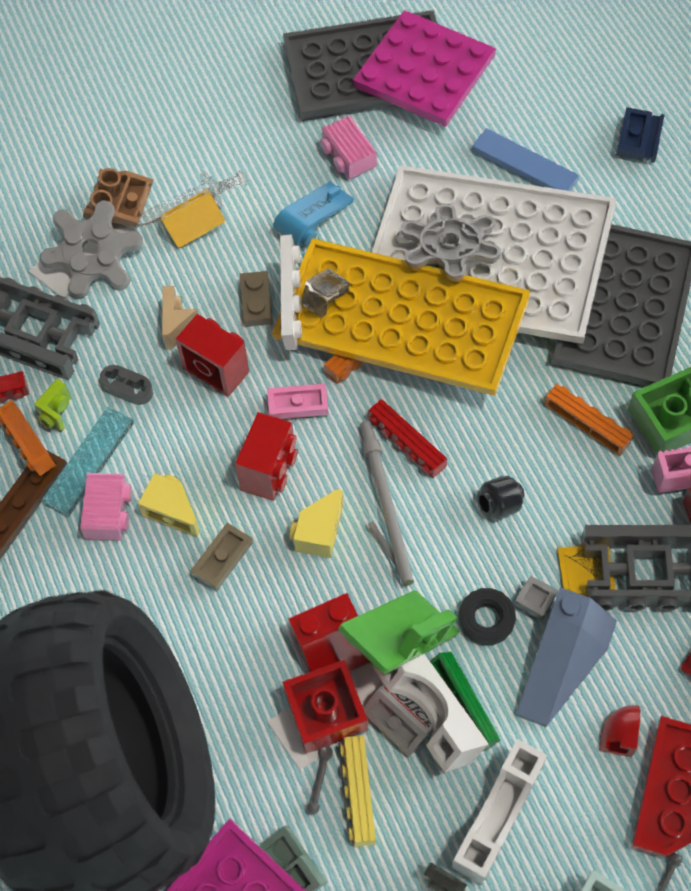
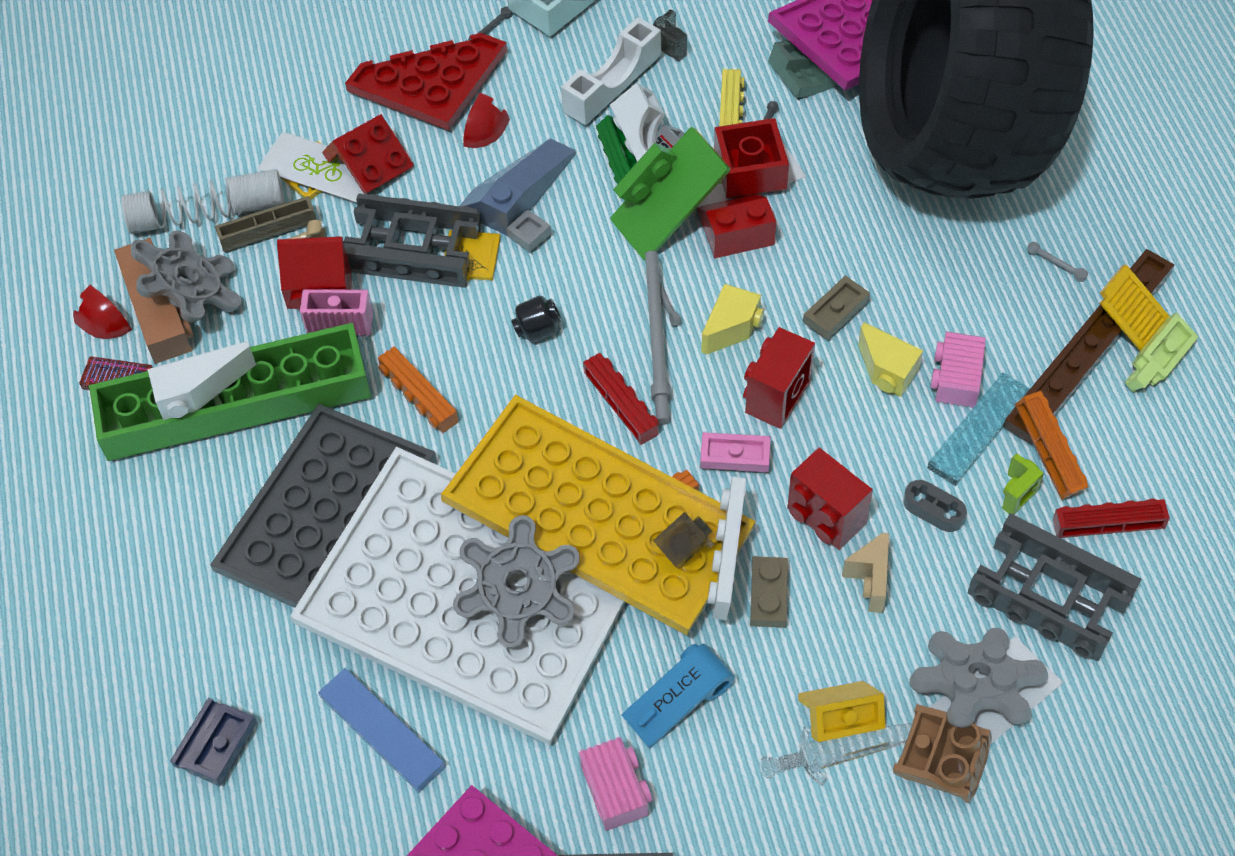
camera: 170 degrees left, 5 degrees down
black tyre [459,588,516,645] -> none

